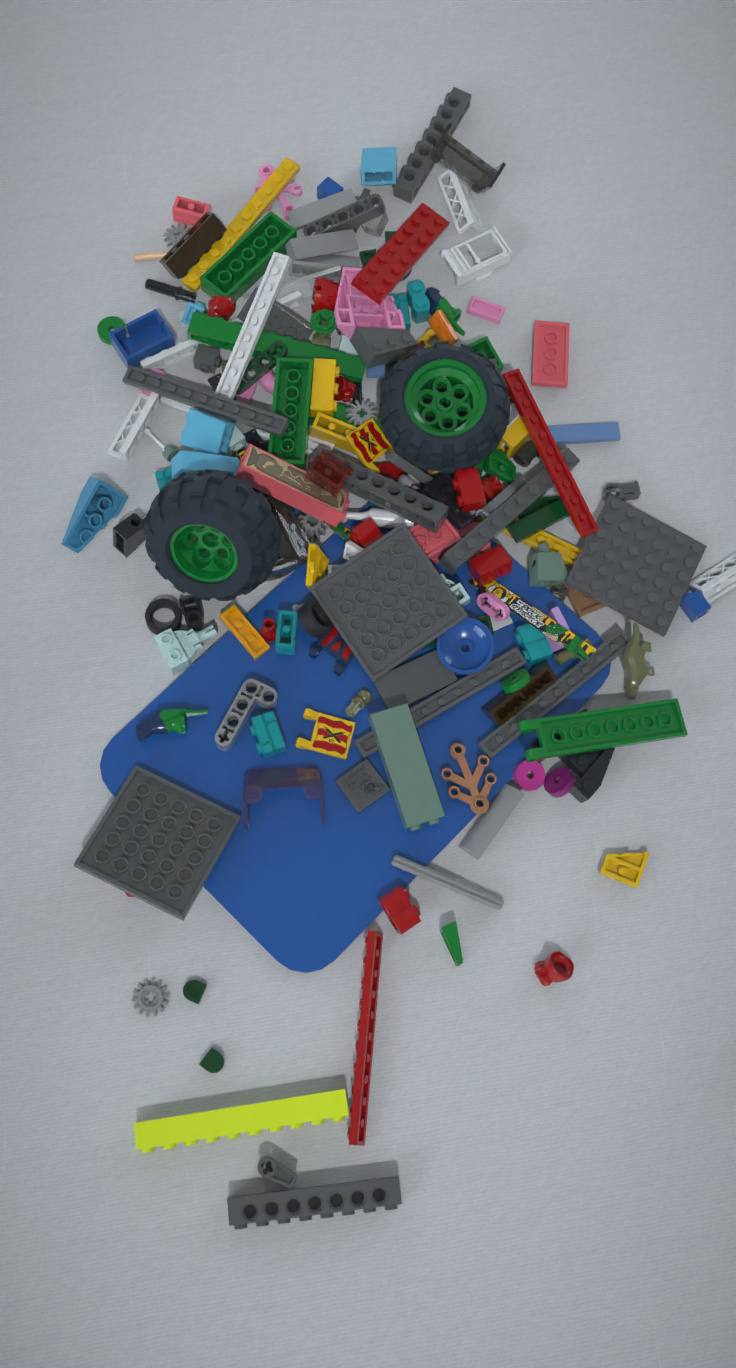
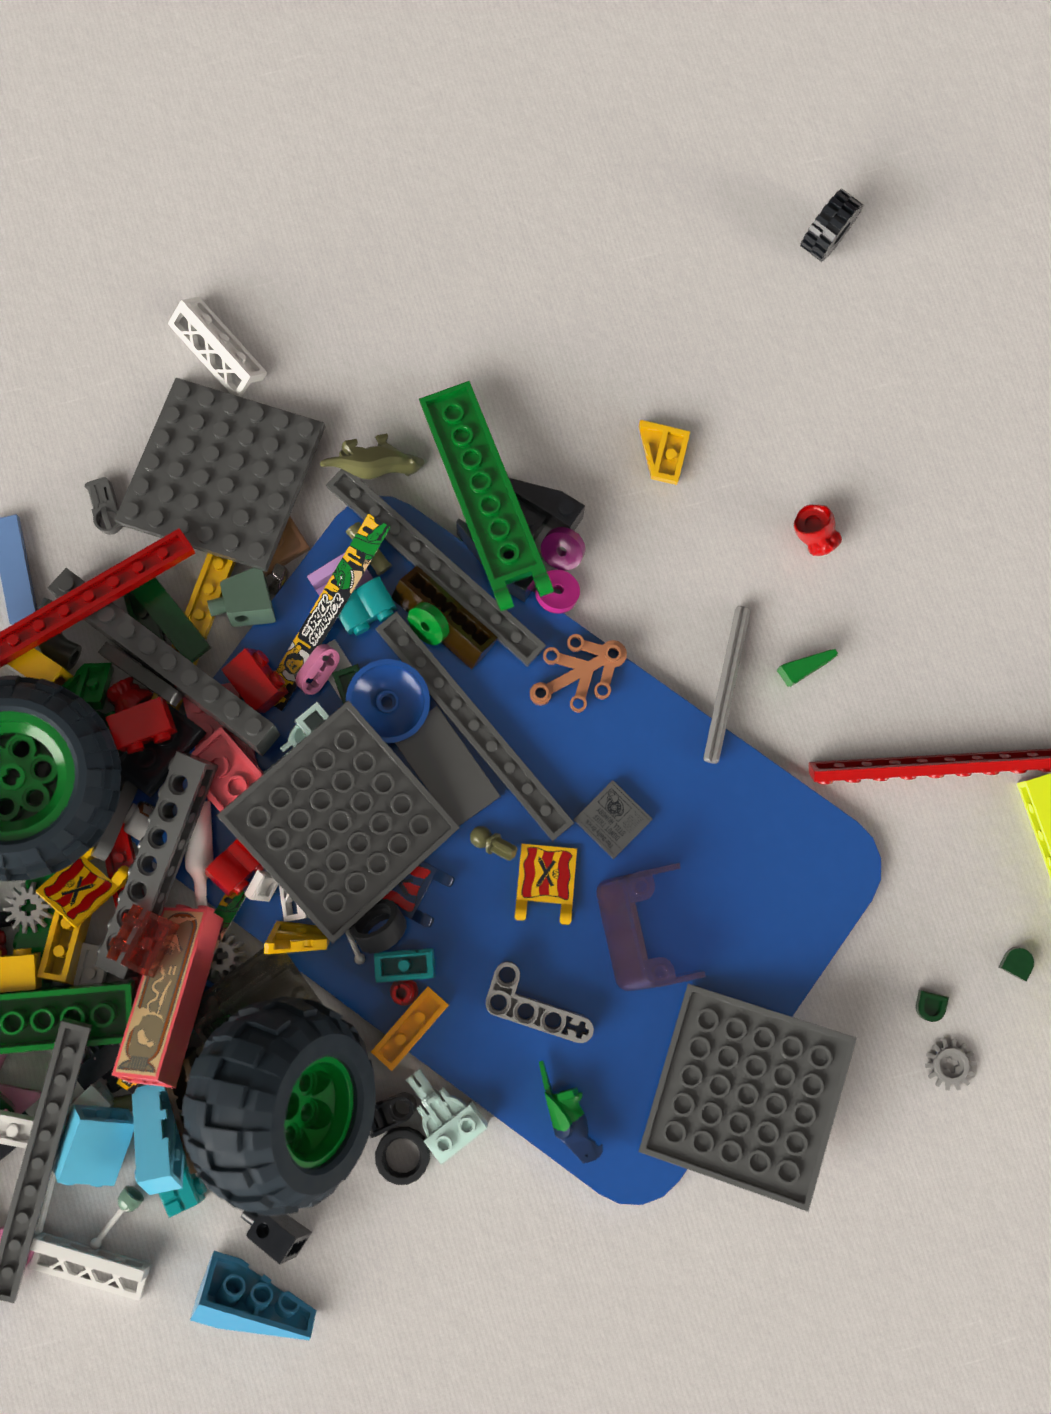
camera: 90 degrees left, 10 degrees up
teal brick [249,711,286,758] -> none
sand green brick [368,703,445,831] -> none
red brick [377,886,421,935] -> none
light grey brick [459,784,524,860] -> none
blue brick [679,589,712,623] -> none

